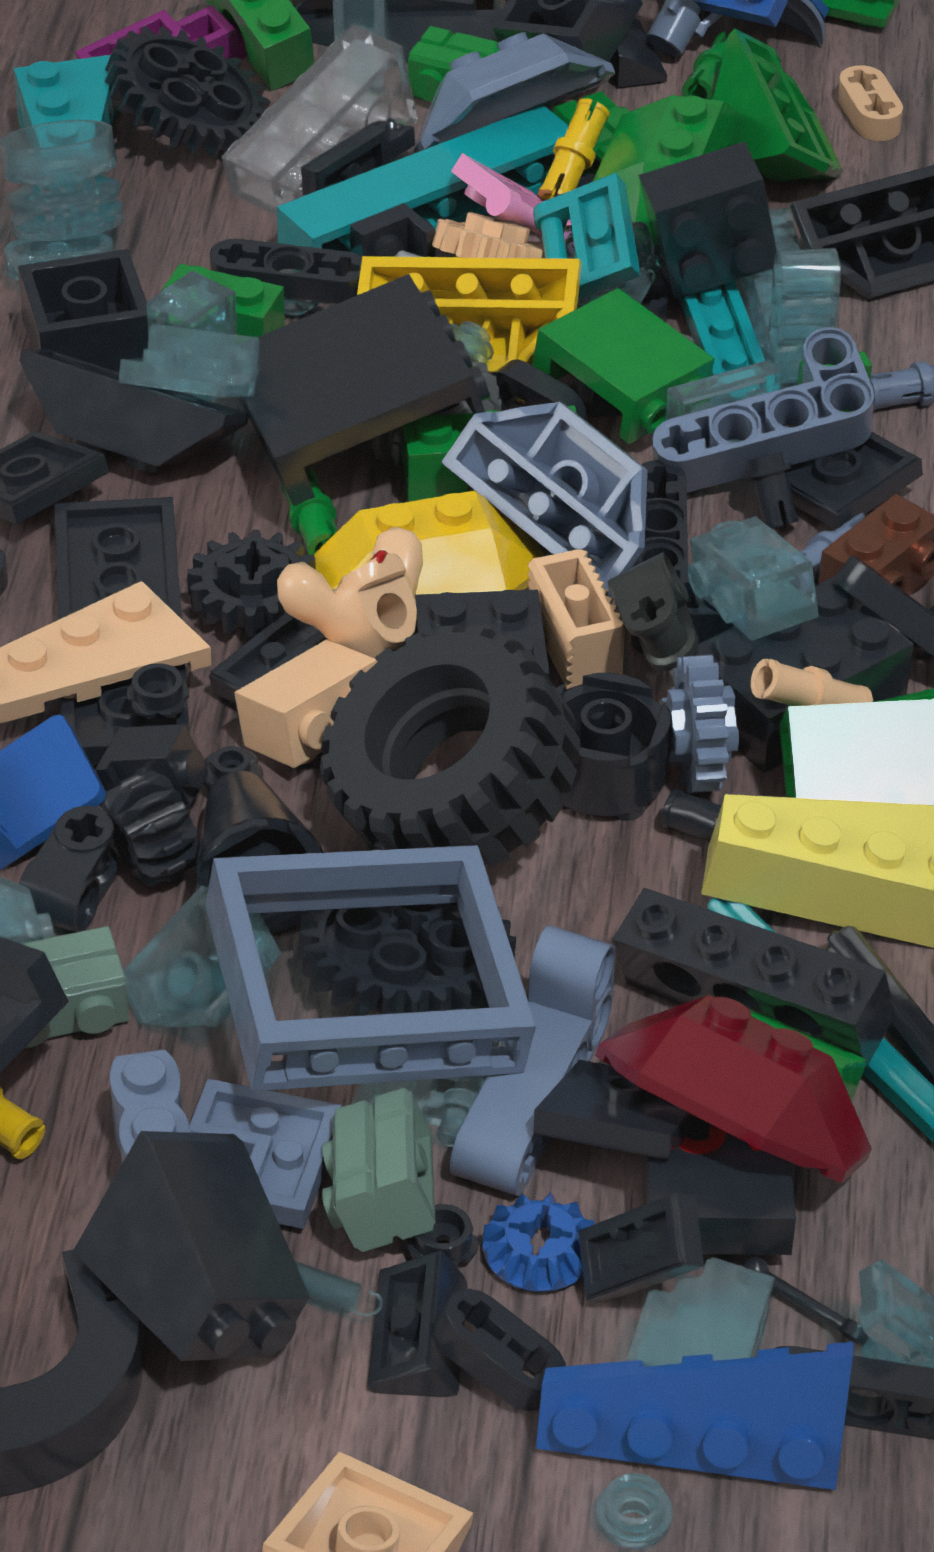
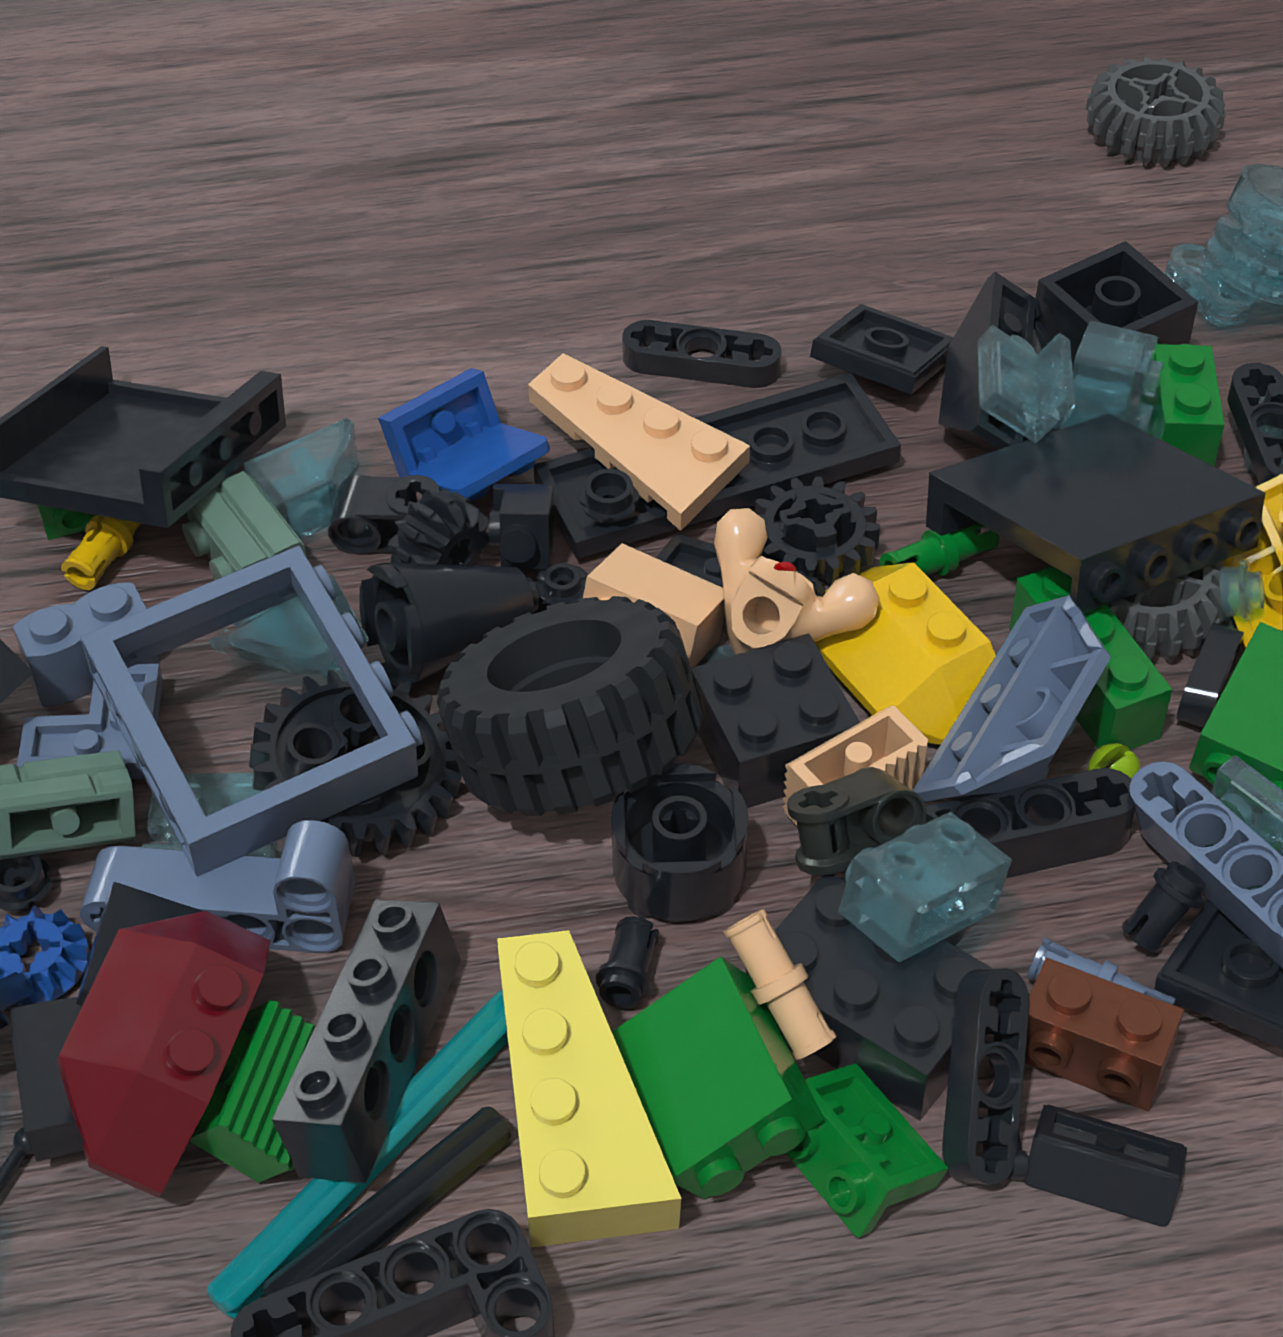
camera: 75 degrees right, 5 degrees up
sand blue gear [661,655,739,793] -> none

